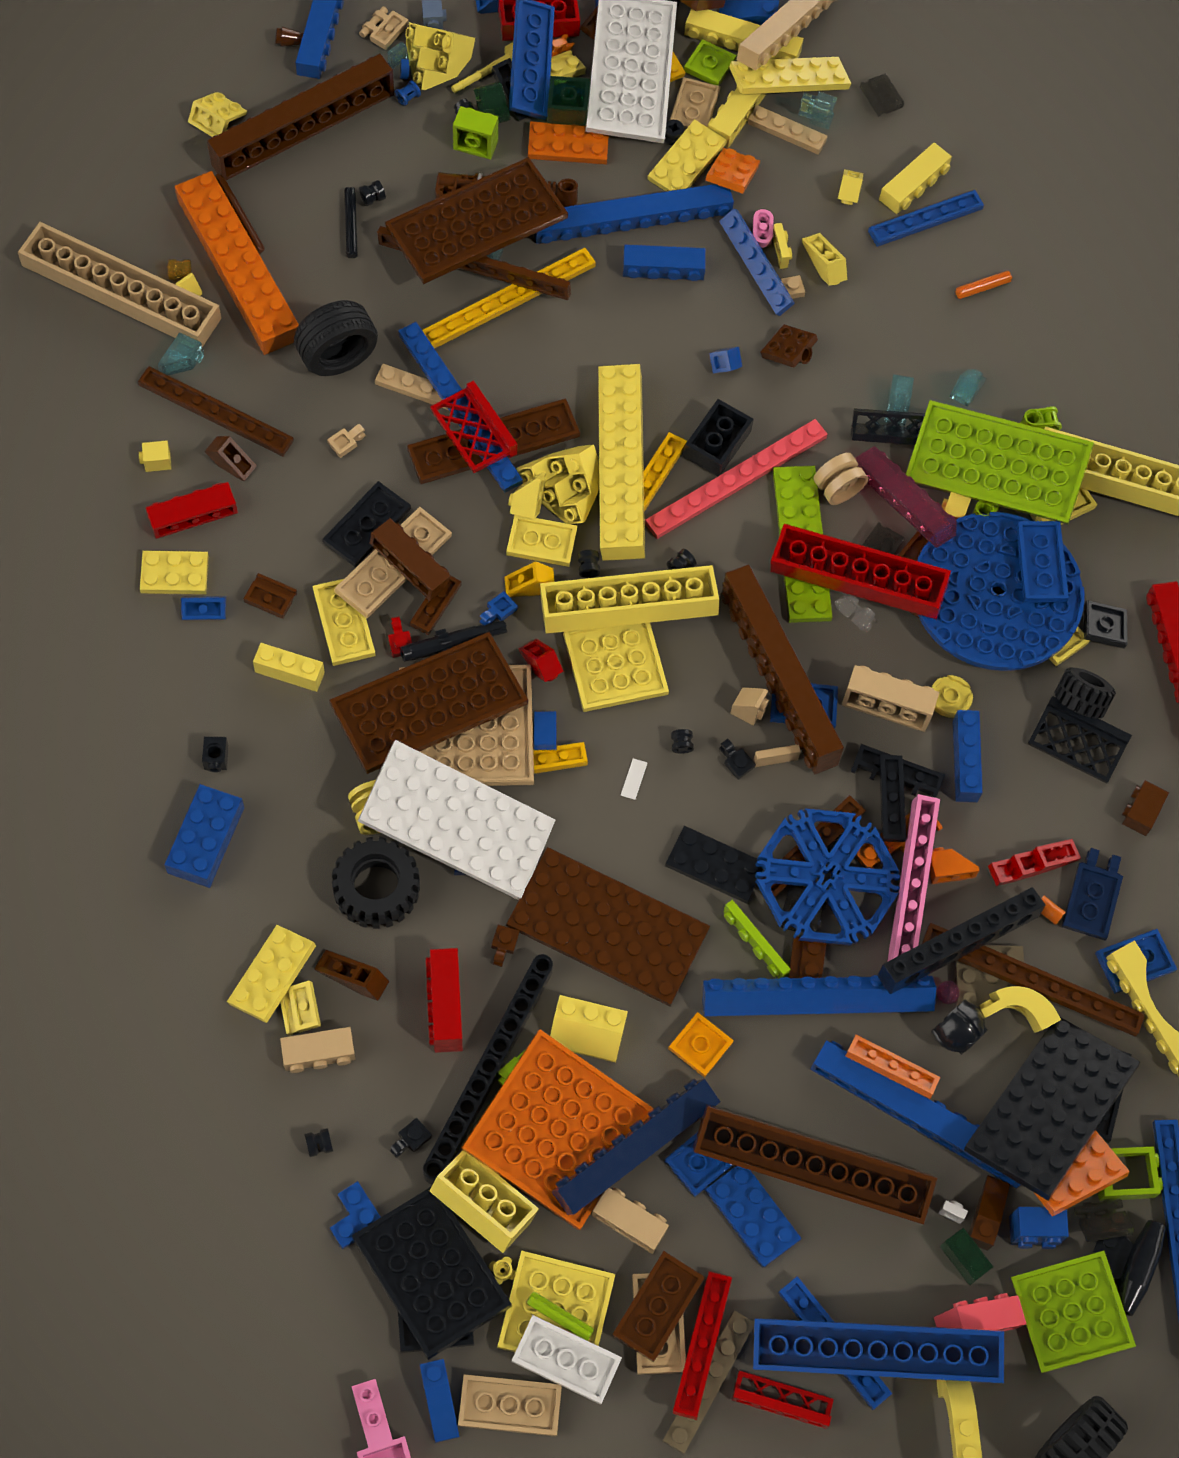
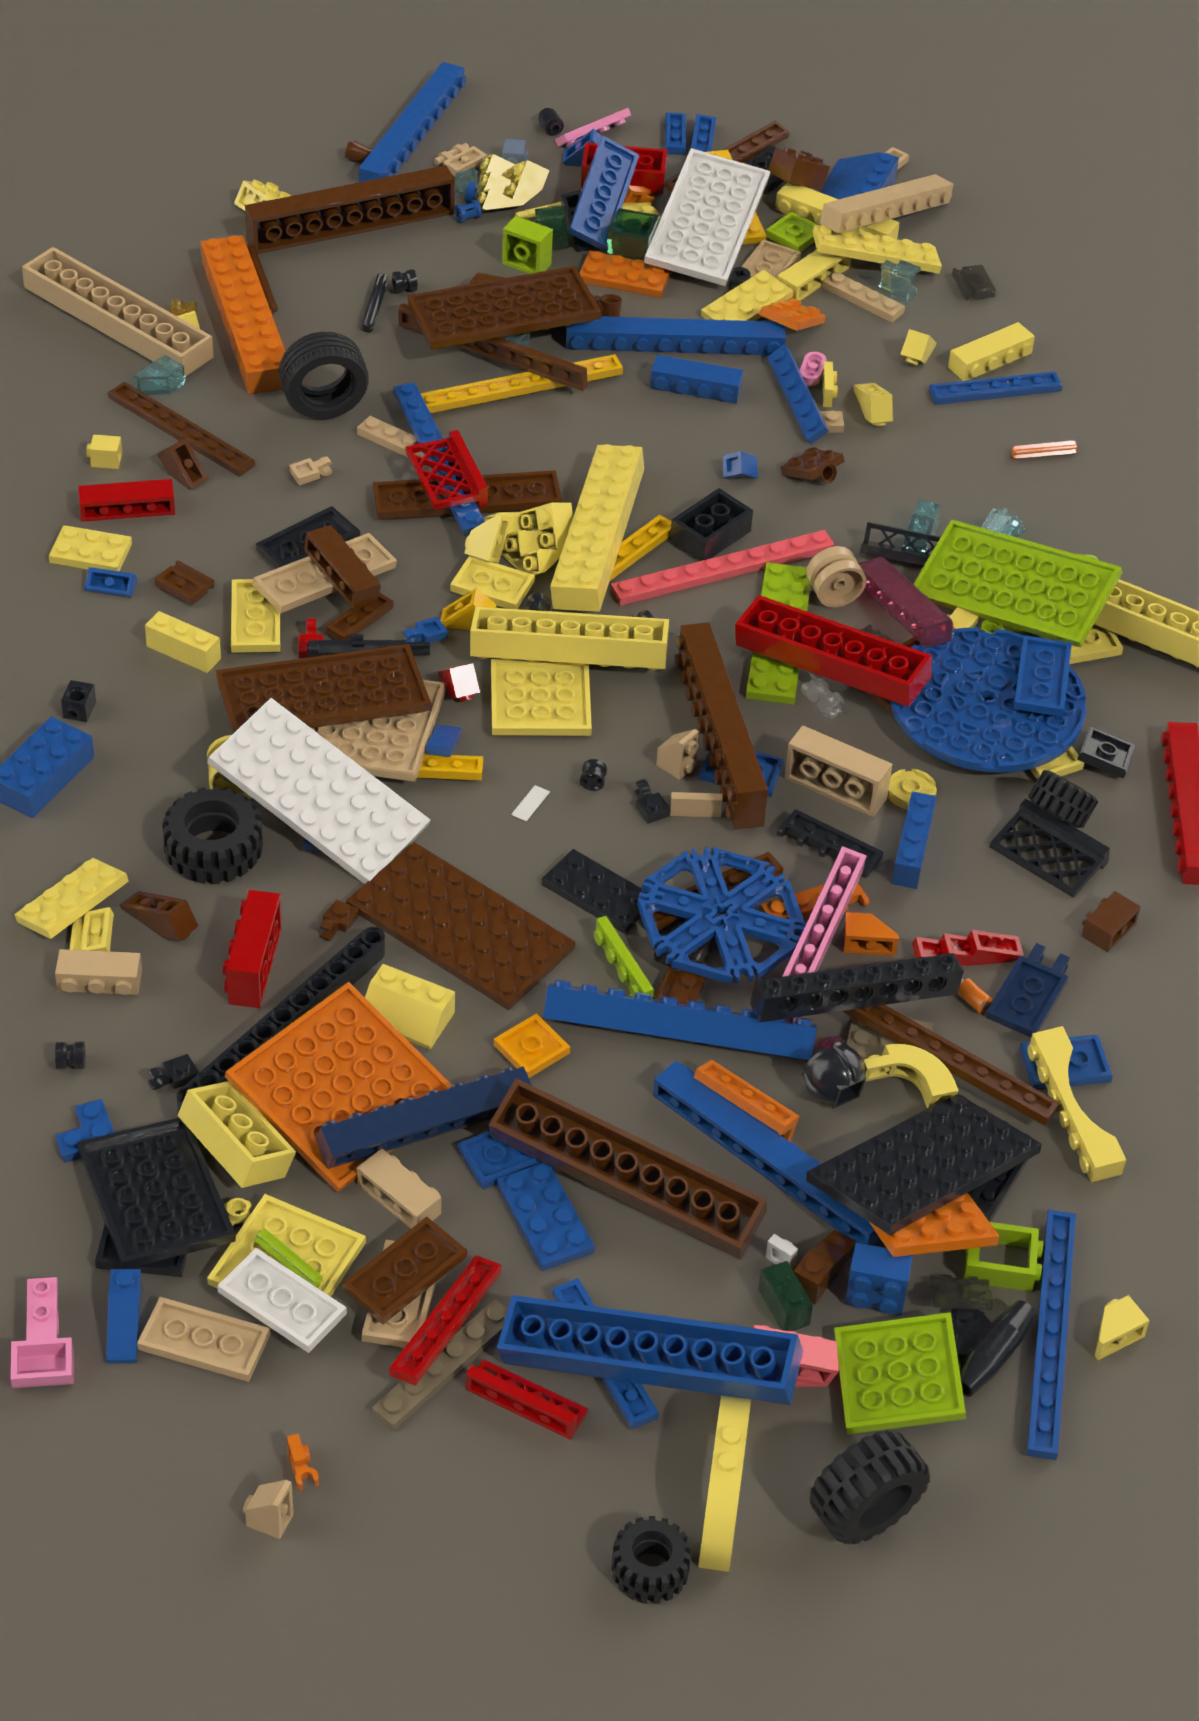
camera: 15 degrees right, 20 degrees down
black plate [879,755,906,842] -> none

